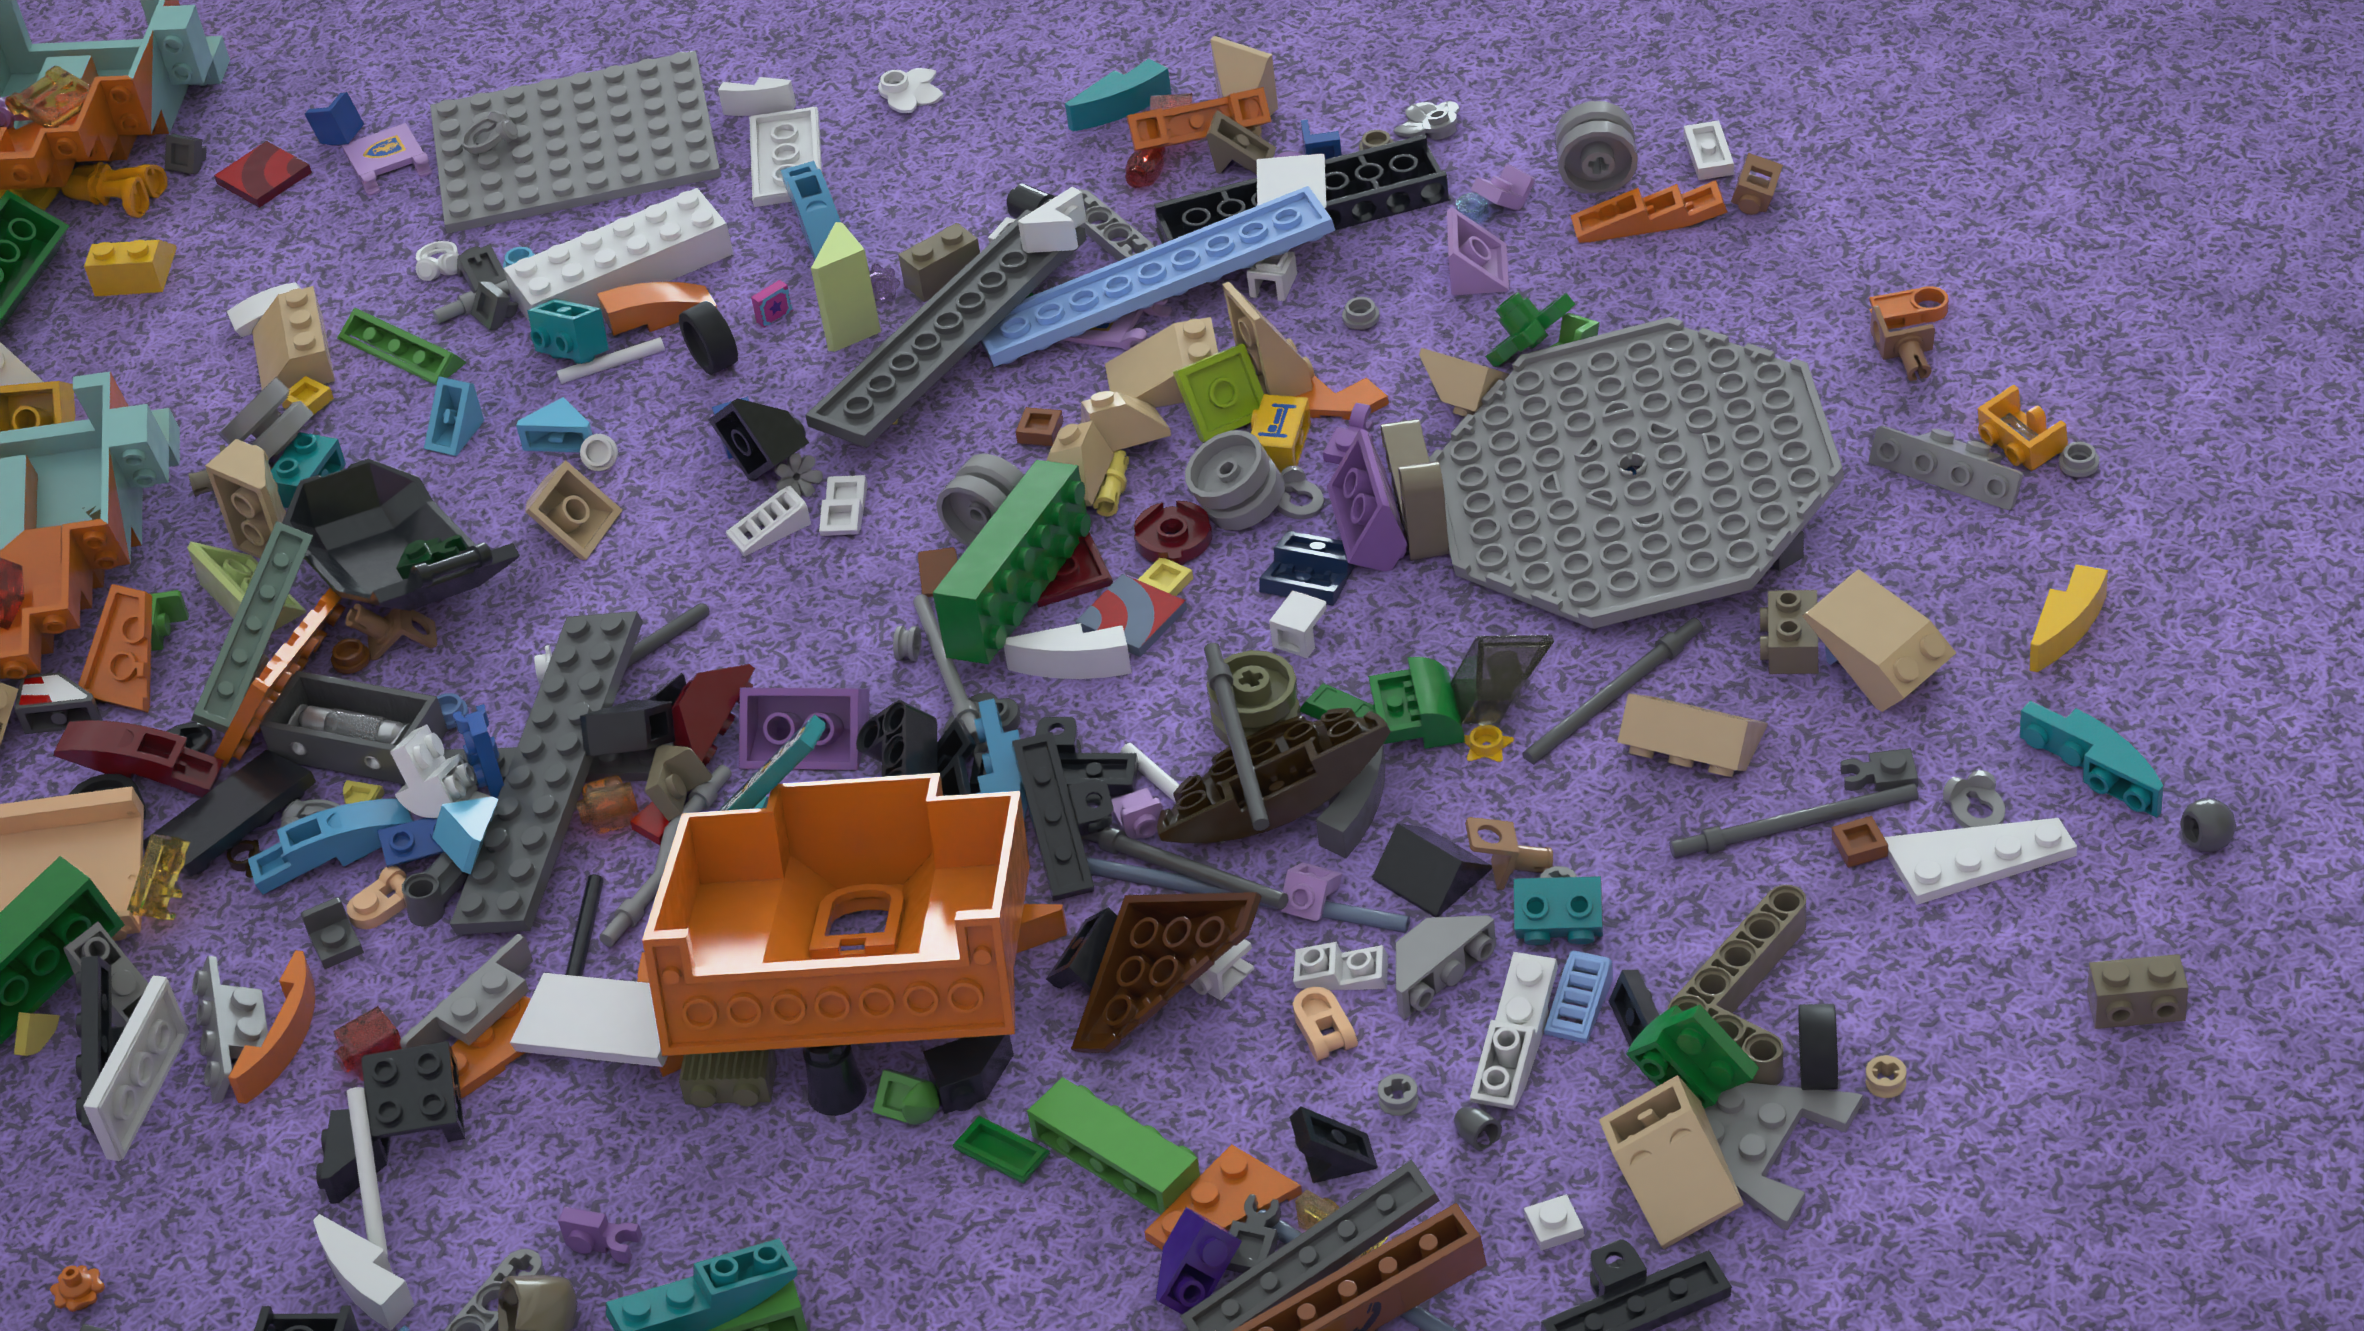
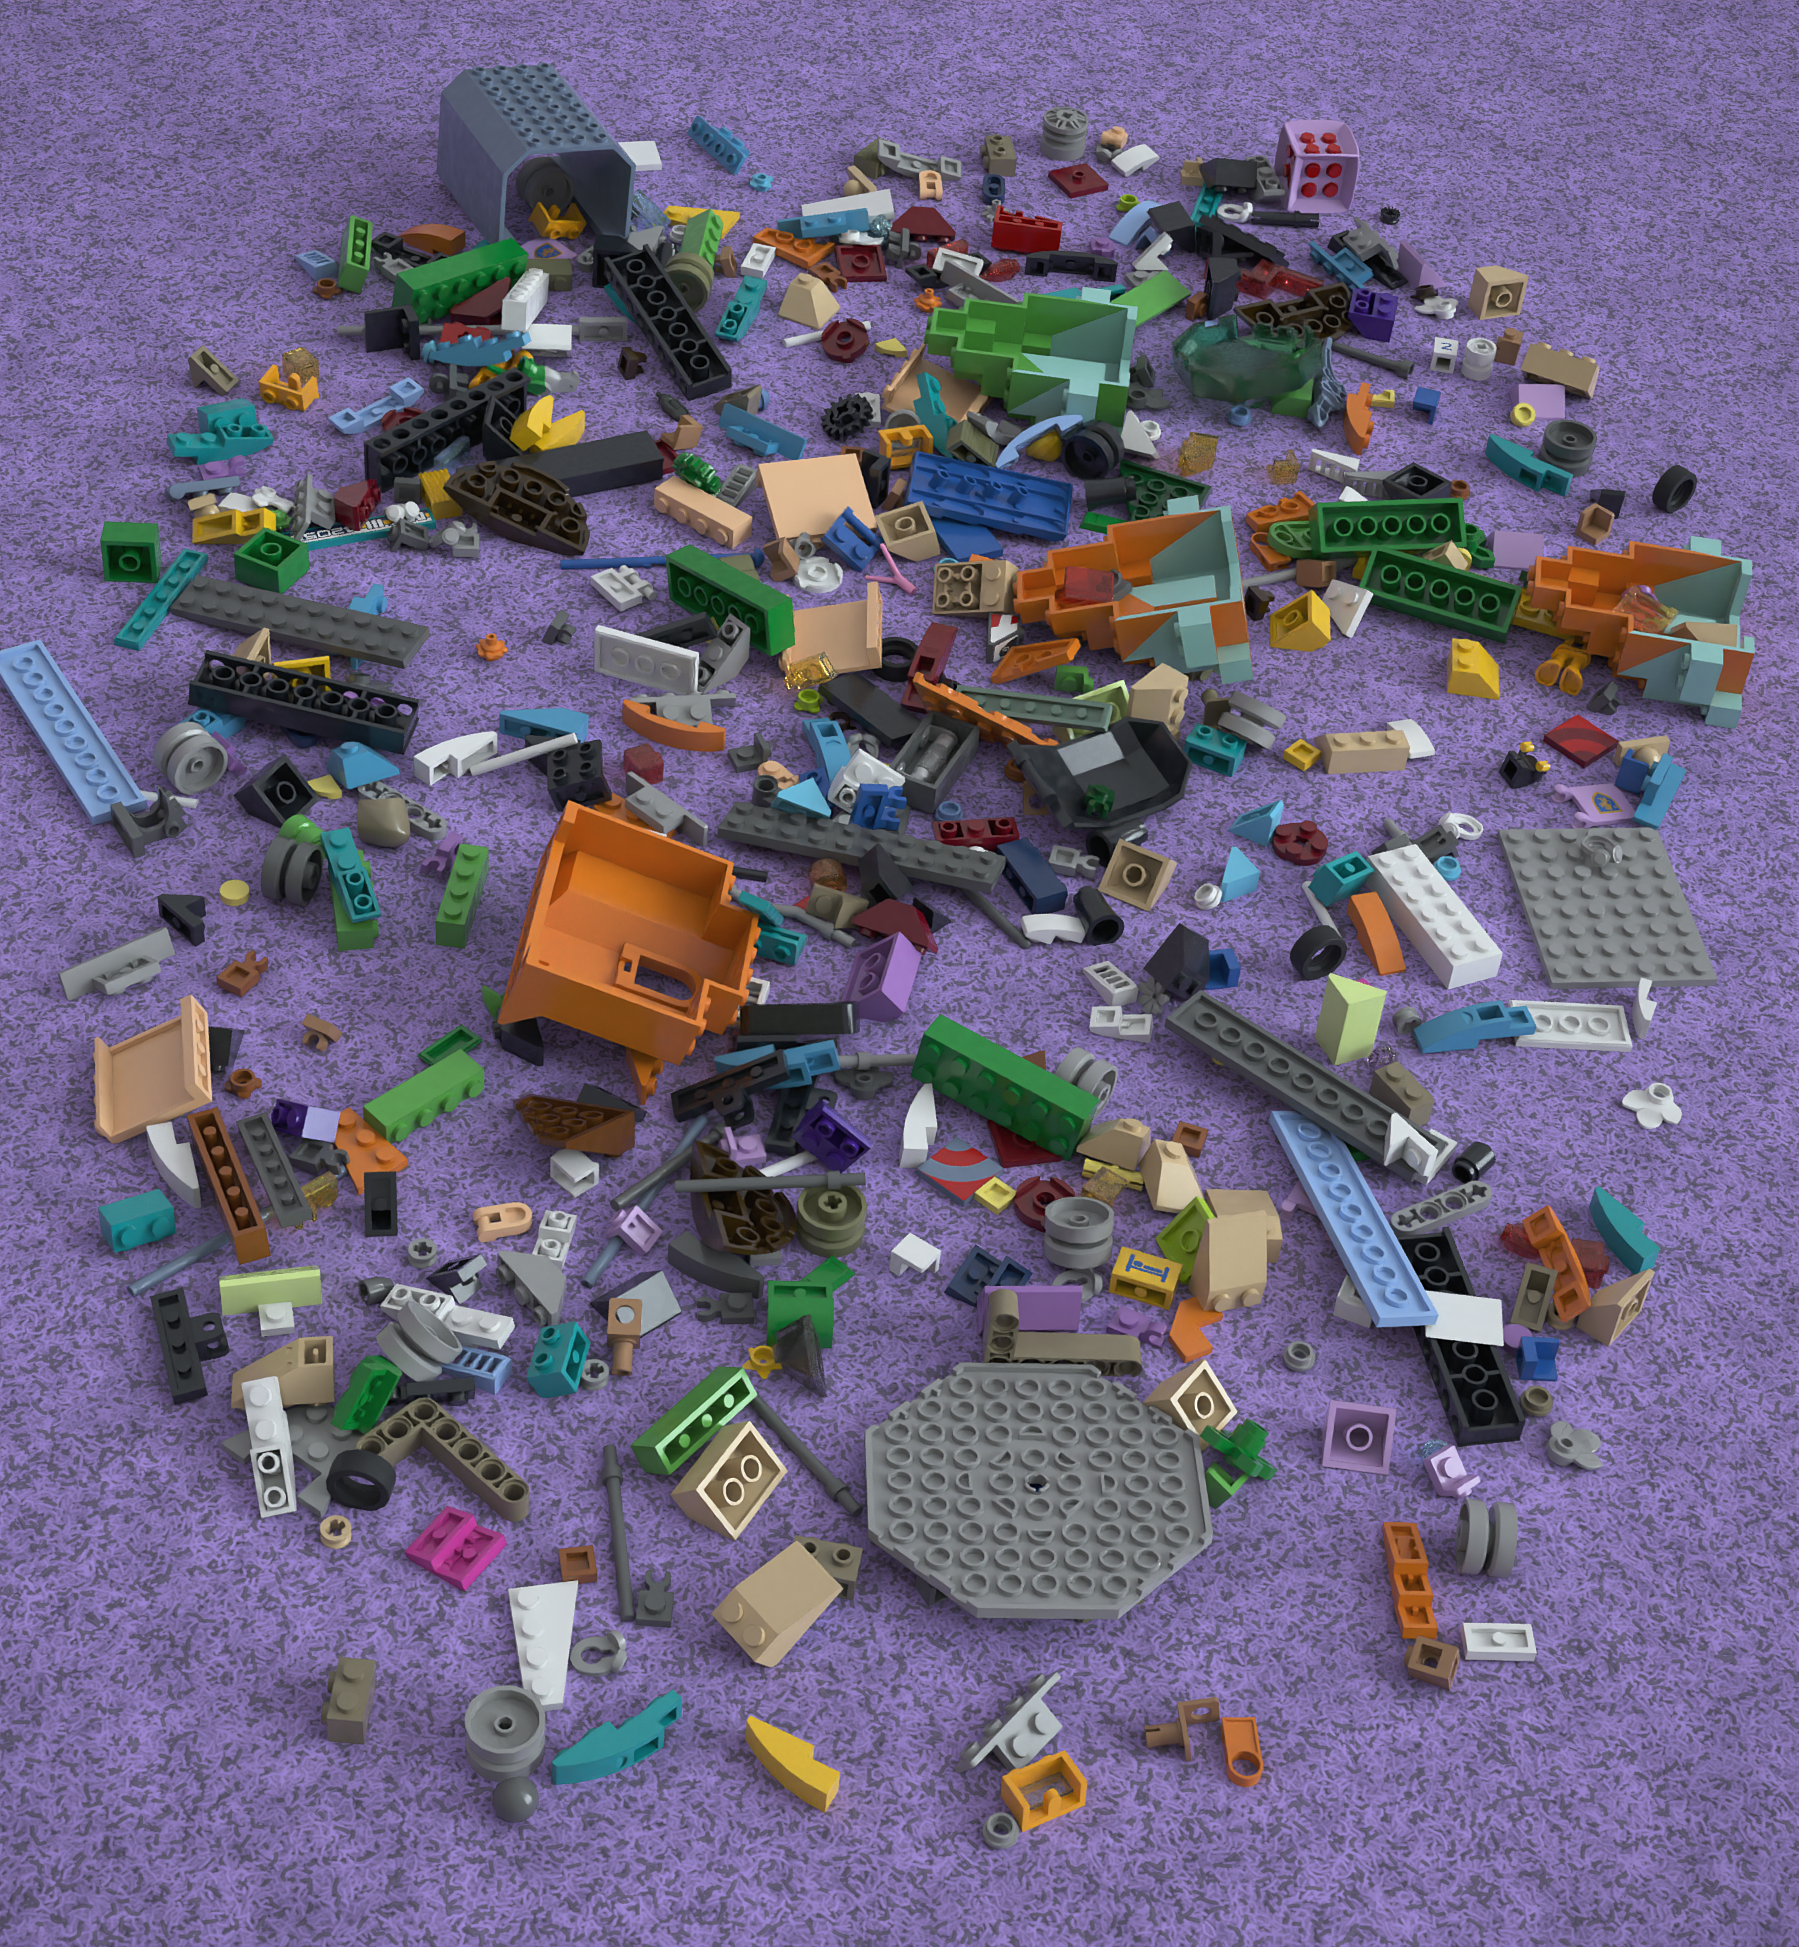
camera: 85 degrees right, 0 degrees up
bright green slope [337,307,467,386] -> none
none -> yellowish green slope [218,1265,322,1316]
none -> white slope [241,1376,297,1518]
none -> medium nougat tile [302,1013,342,1052]
none -> light grey wheel [376,1301,462,1382]
none -> dark pink slope [405,1506,507,1591]
none -> black slope [426,1254,487,1305]
none -> bright green brick [435,843,489,949]
none -> light grey wheel [465,1685,545,1782]
none -> dark azure slope [499,708,589,743]
none -> dark grey tile [542,610,577,645]
none -> bright green brick [630,1366,757,1475]
none -> dark grey plate [697,1292,754,1325]
none -> dark purple slope [791,1099,873,1174]
none -> lime plate [794,689,823,714]
none -> dark red slope [931,817,1020,853]
none -> dark blue brick [996,837,1068,915]
none -> white slope [1020,914,1086,945]
none -> light grey plate [1048,845,1099,878]
none -> black plant [1073,886,1124,946]
none -> clear yellow panel [1080,1166,1127,1208]
none -> black plant [1086,818,1148,868]
none -> dark red plate [1272,820,1328,866]
none -> light grey bush [1392,1006,1422,1034]
none -> black piece [1498,742,1550,789]
none -> tan tile [1613,735,1670,773]
none -> dark azure bracket [1632,753,1686,830]
none -> tan slope [1671,621,1738,647]

